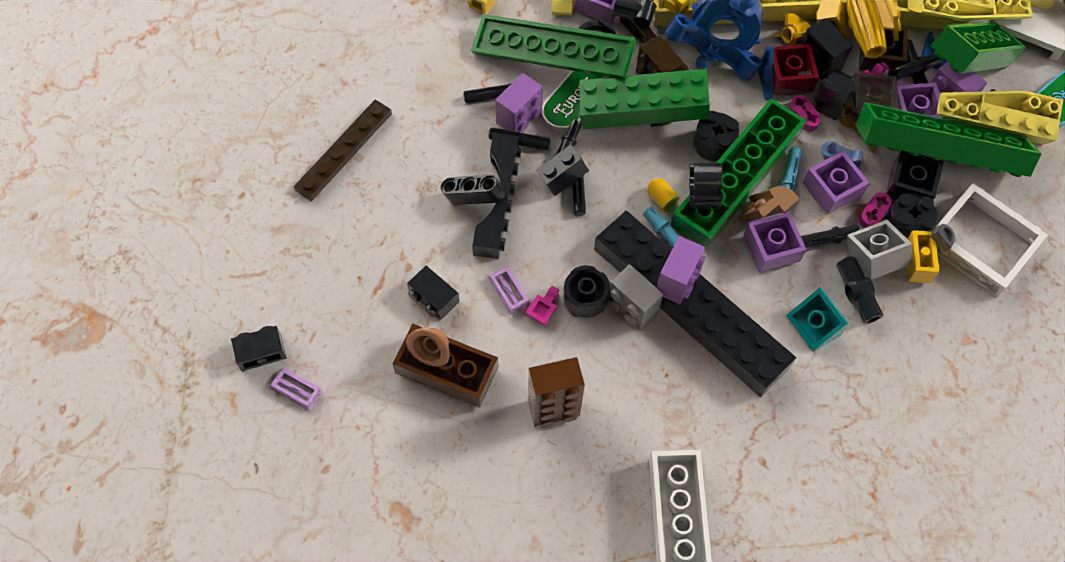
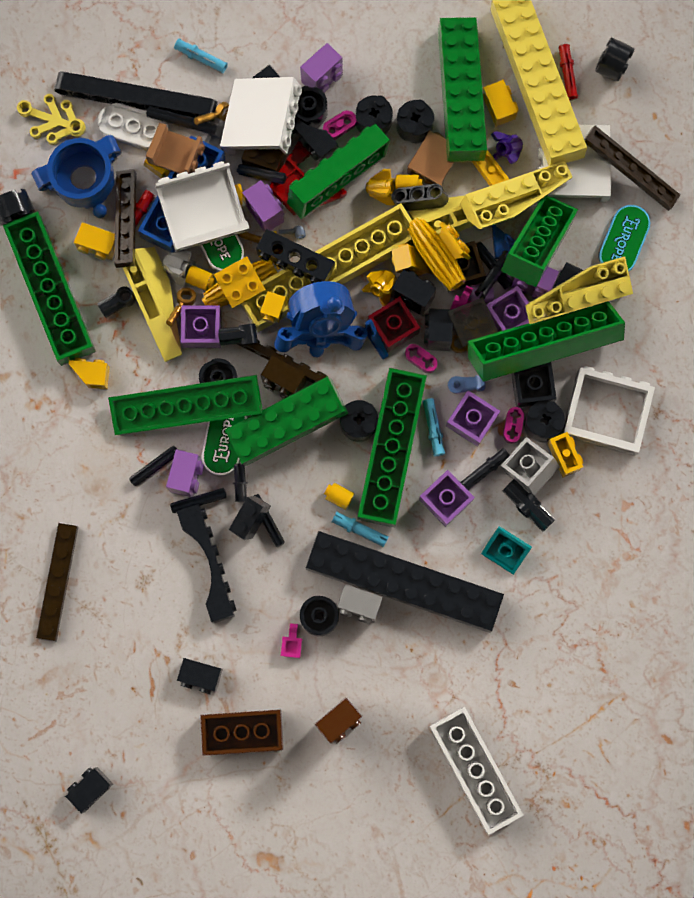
camera: 25 degrees left, 15 degrees up
lavender tile [270,367,323,411] -> none
nougat hat [406,328,450,367] -> none
black beam [440,175,505,205] -> none
lavender tile [489,266,530,315] -> none
medium lavender brick [656,236,706,304] -> none
black brick [689,163,722,208] -> none
medium nougat brick [737,186,799,224] -> none
dark grey tile [930,224,955,252] -> none

